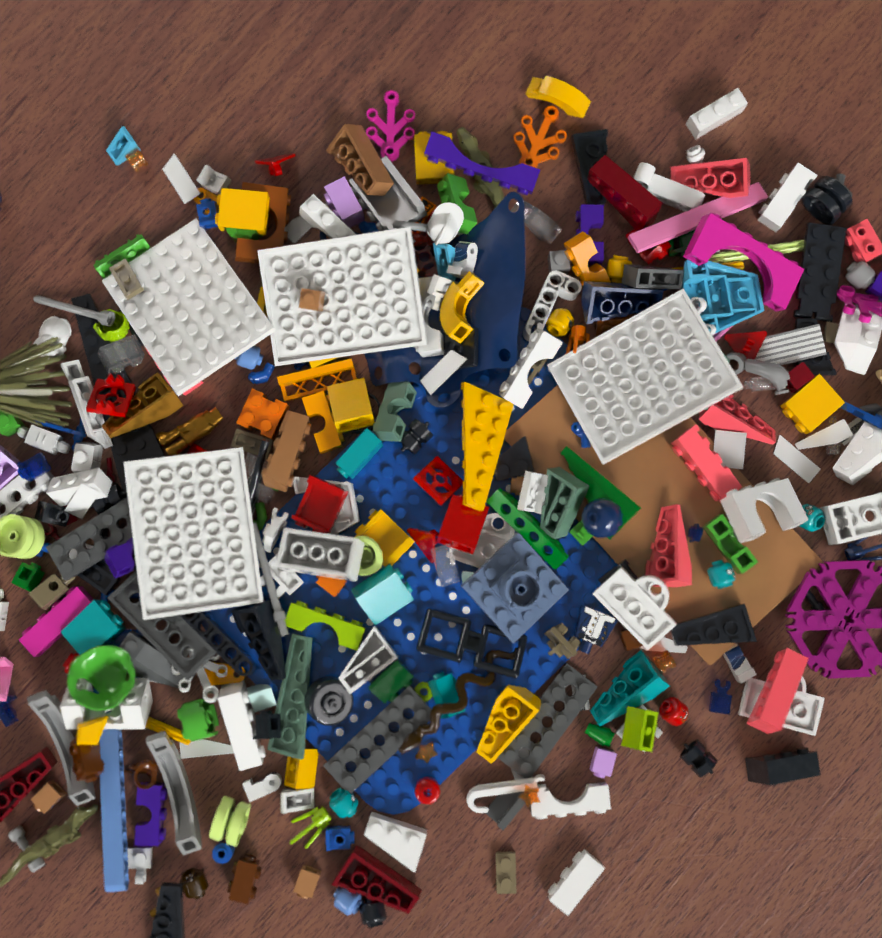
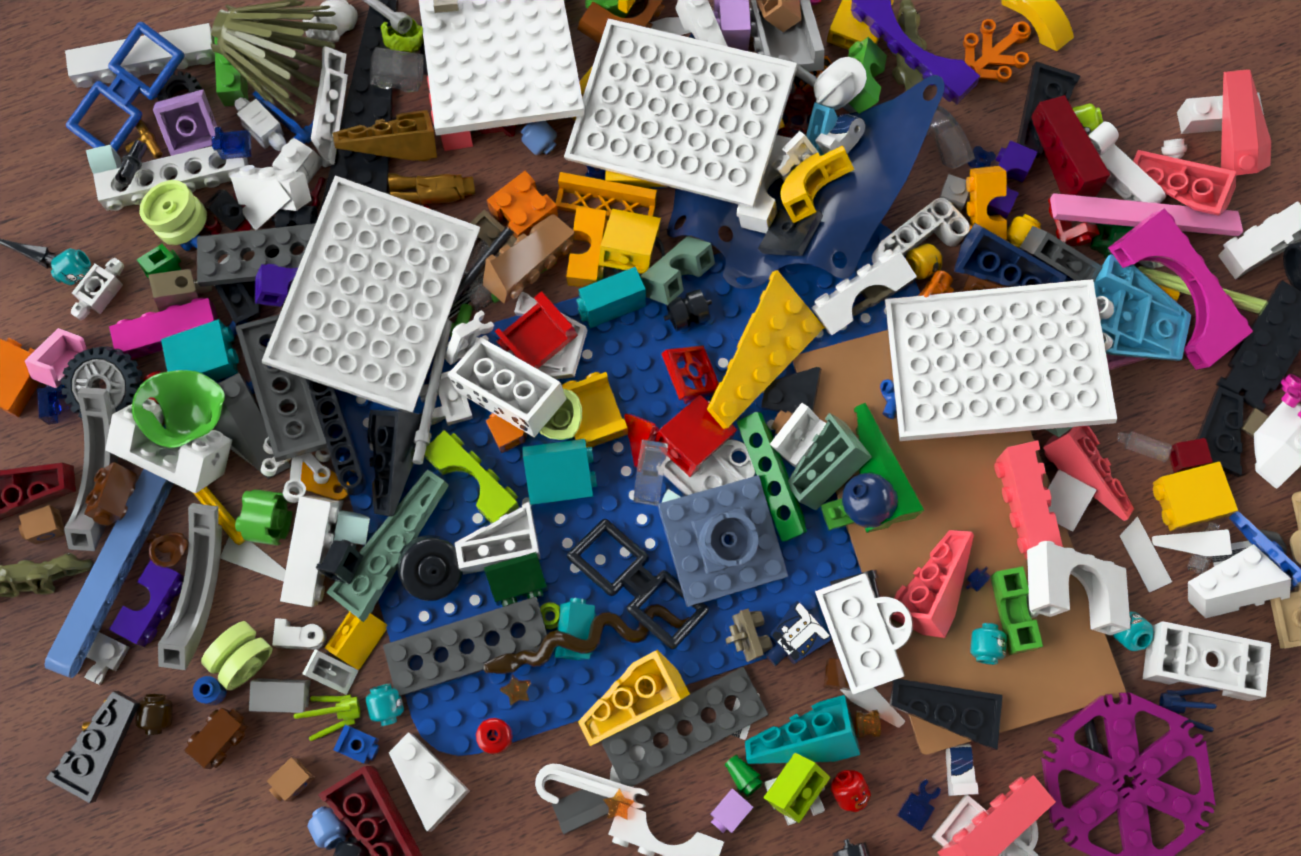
camera: 25 degrees right, 10 degrees down
yellow piece [77,715,109,745] -> none
red piece [86,373,136,418] -> none
blue arm [248,362,275,384] -> none
medium nougat brick [299,288,325,311] -> none
white sticker [420,350,467,395] -> none
red piece [724,331,767,360] -> none
light grey piece [726,352,790,395] -> none
sticker [755,324,827,365] -> none
none -> wheel [61,346,143,418]
none -> light grey hinge [249,678,311,713]
none -> clear blue plate [967,146,996,169]
none -> lime head [1073,103,1103,135]
none -> coral wedge [1221,69,1271,175]

